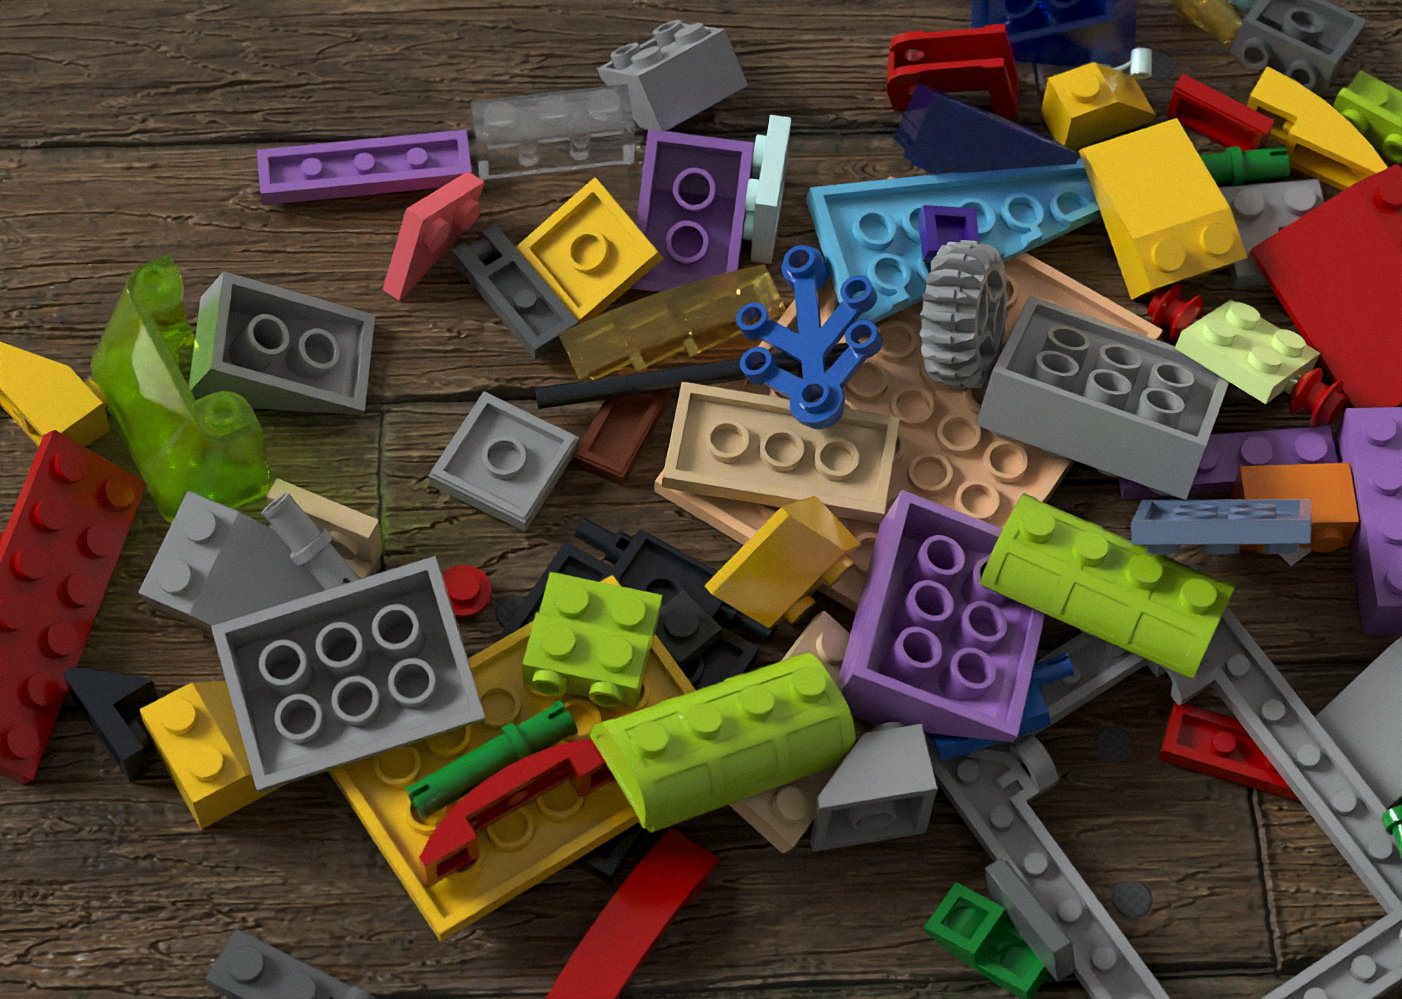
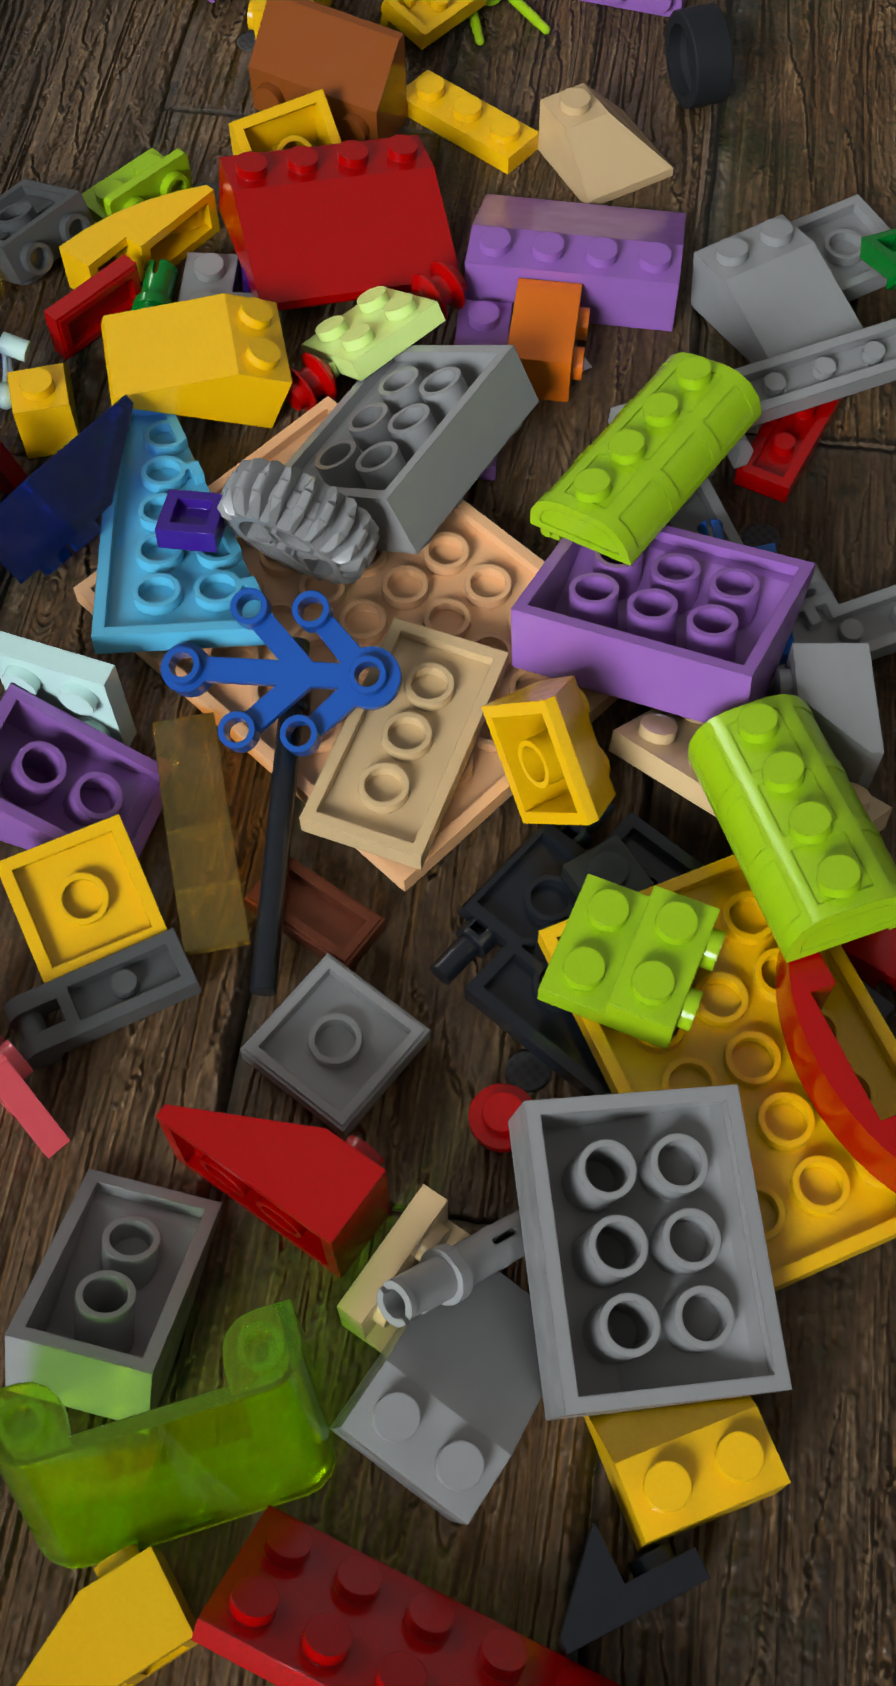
camera: 75 degrees left, 0 degrees up
green pin [404,700,578,821] -> none
sand blue plate [1131,499,1312,555] -> none
none -> red slope [155,1104,391,1279]

